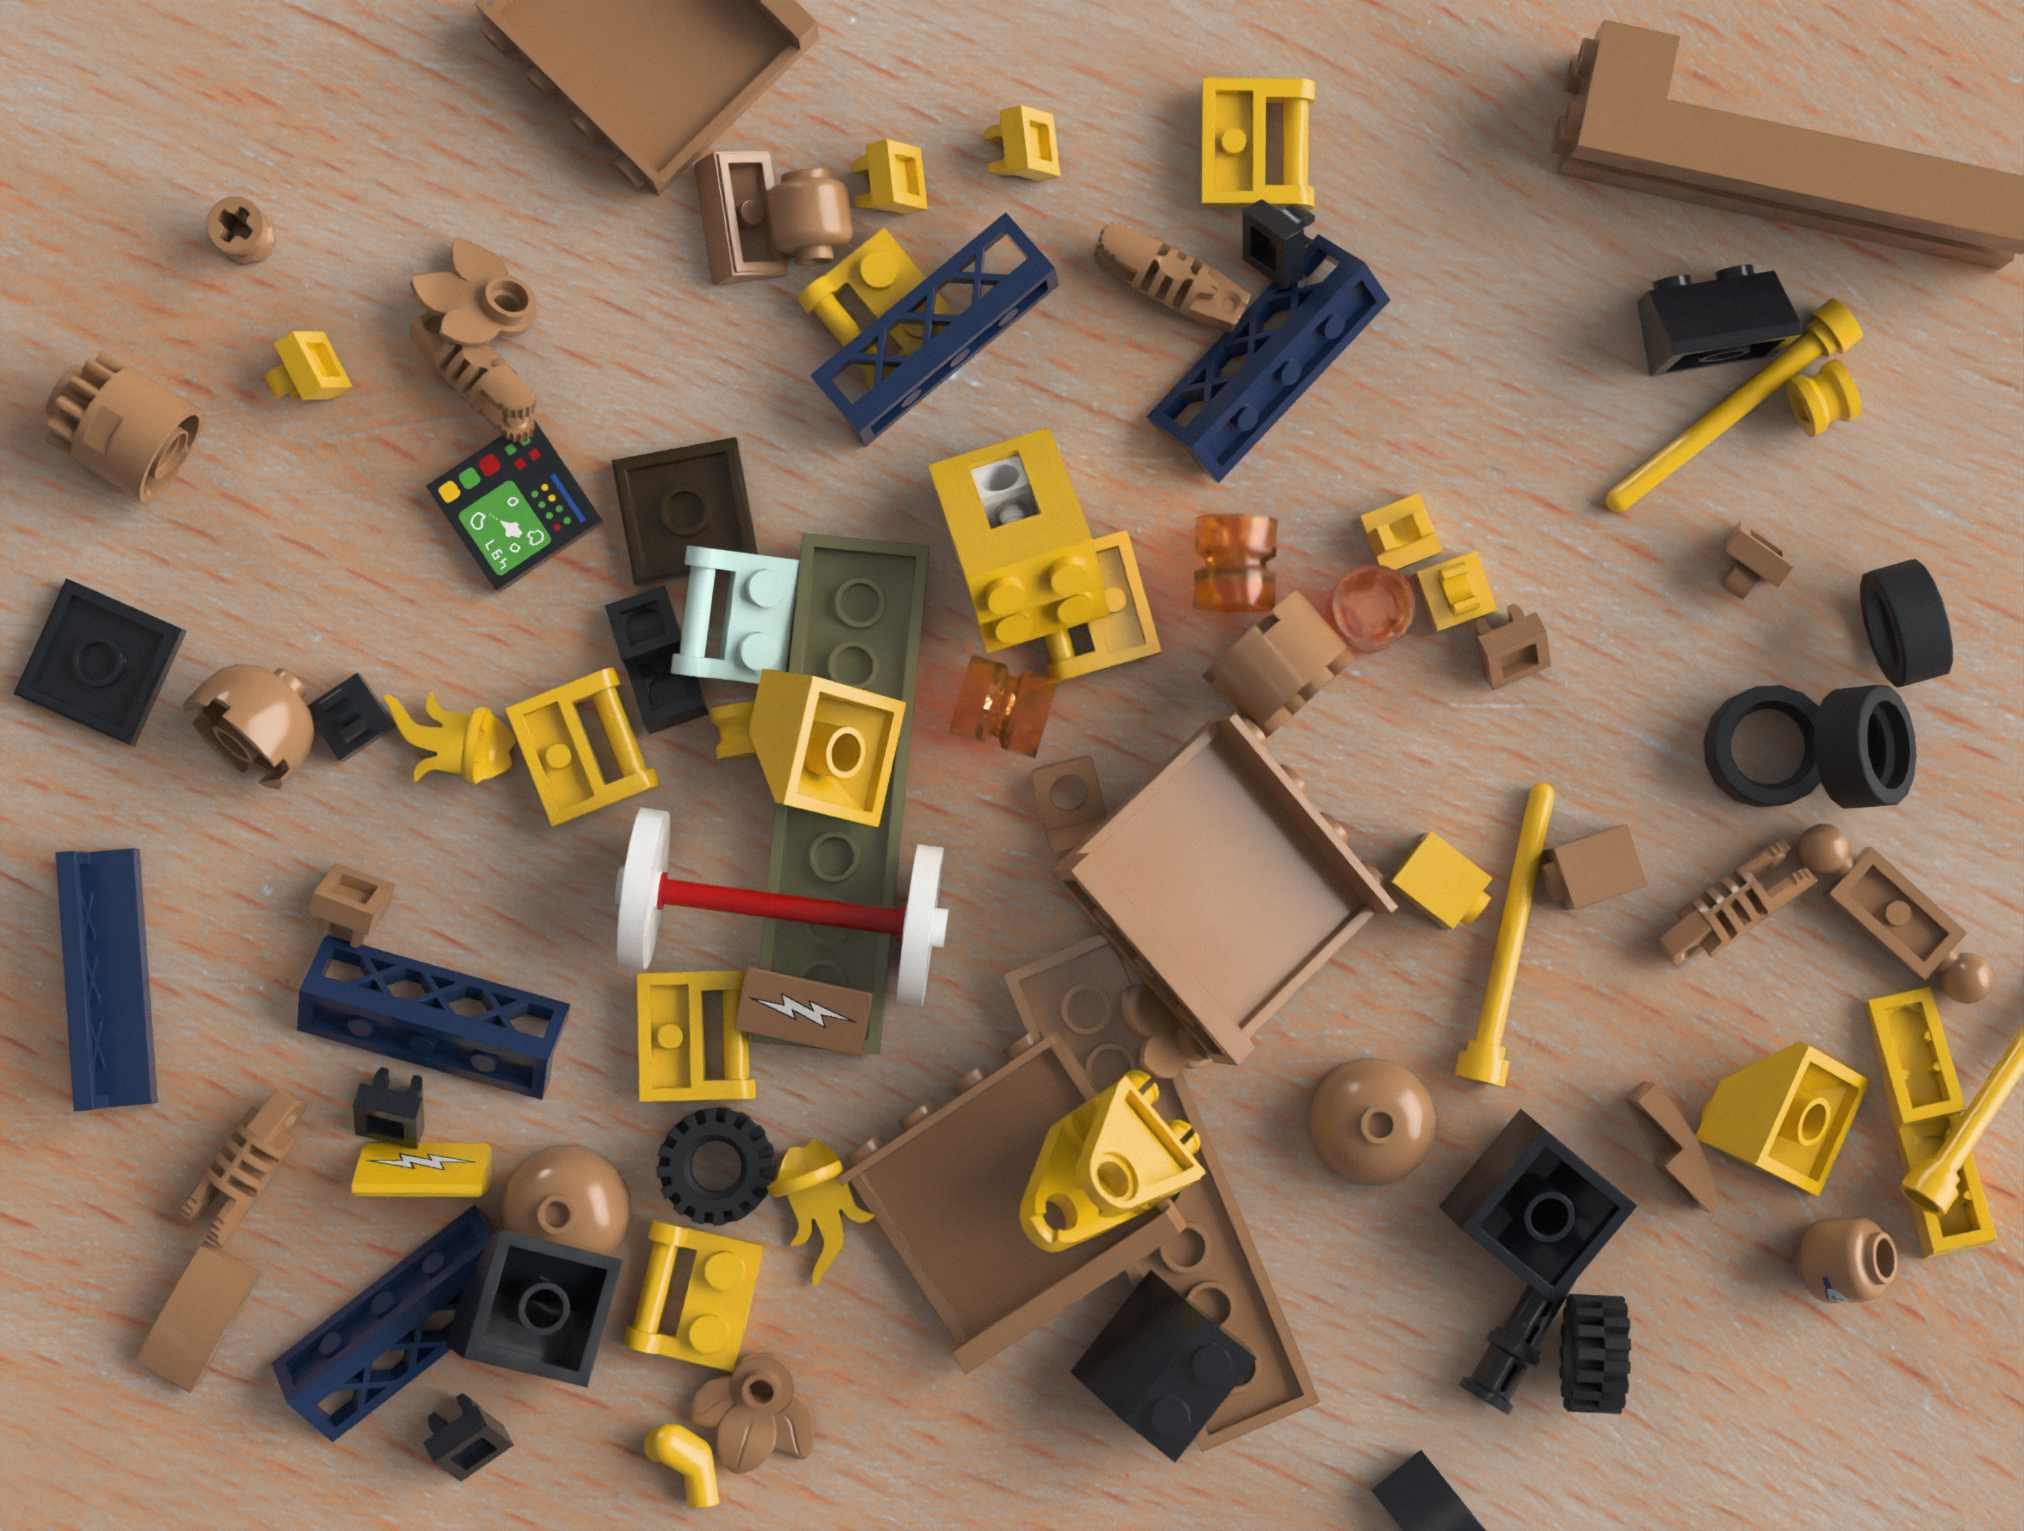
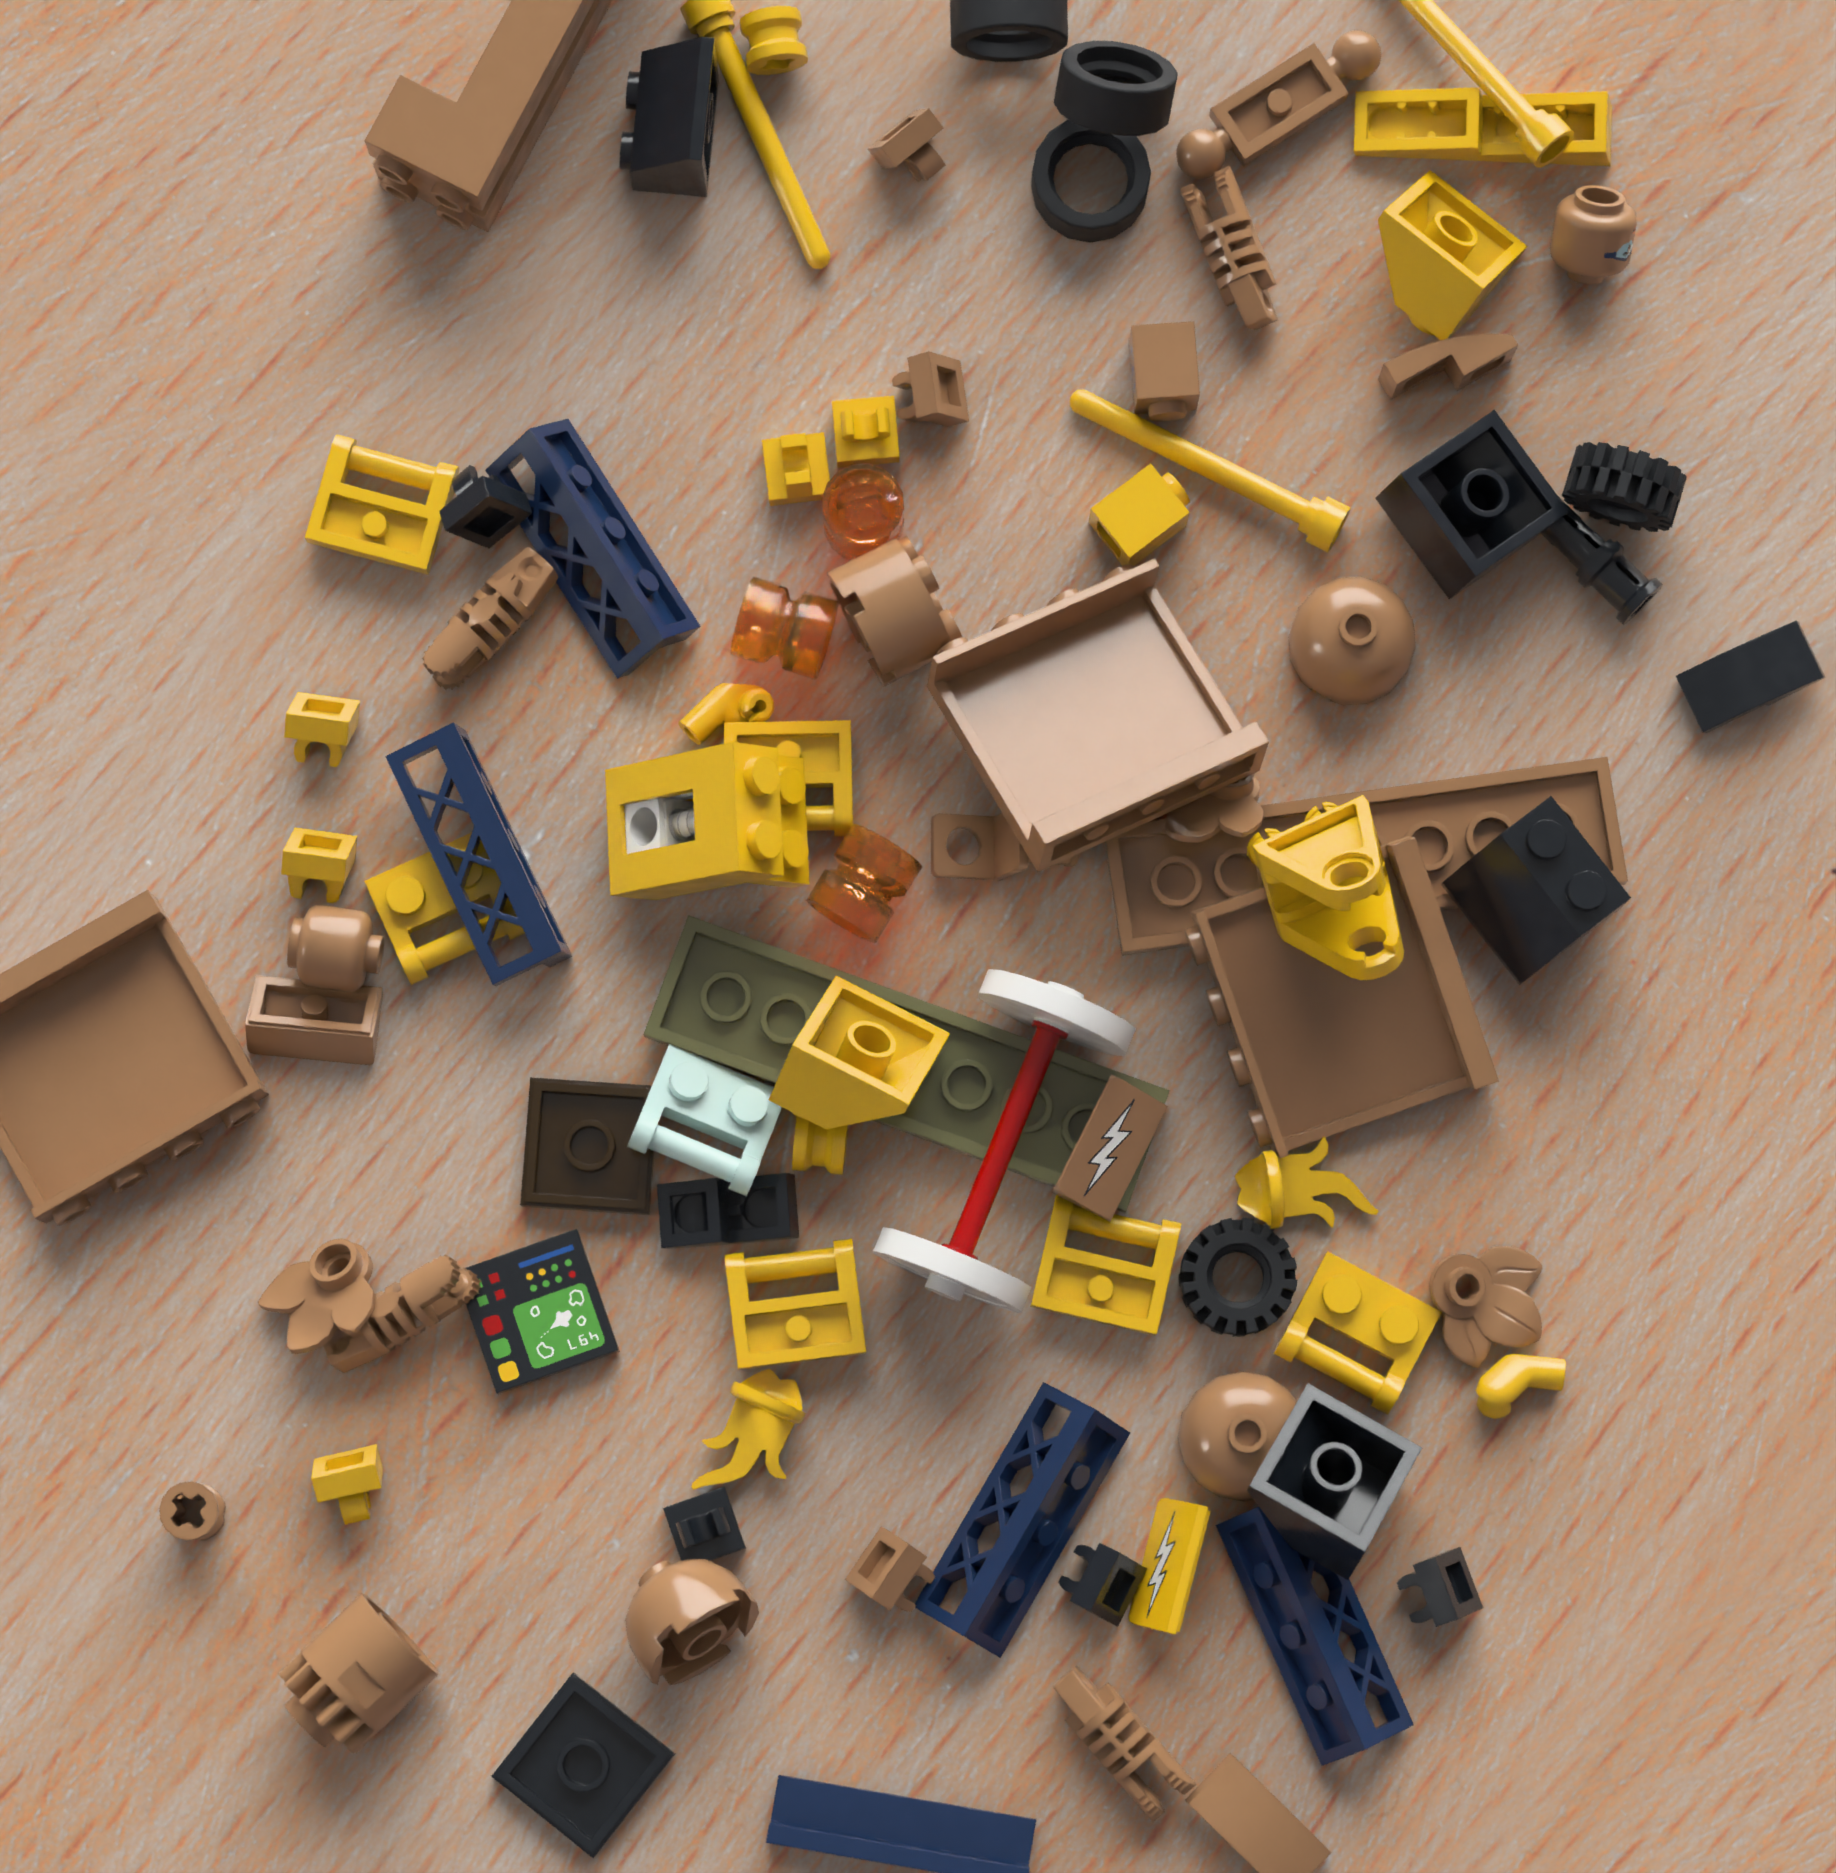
camera: 75 degrees left, 5 degrees down
none -> yellow arm [678,683,775,745]

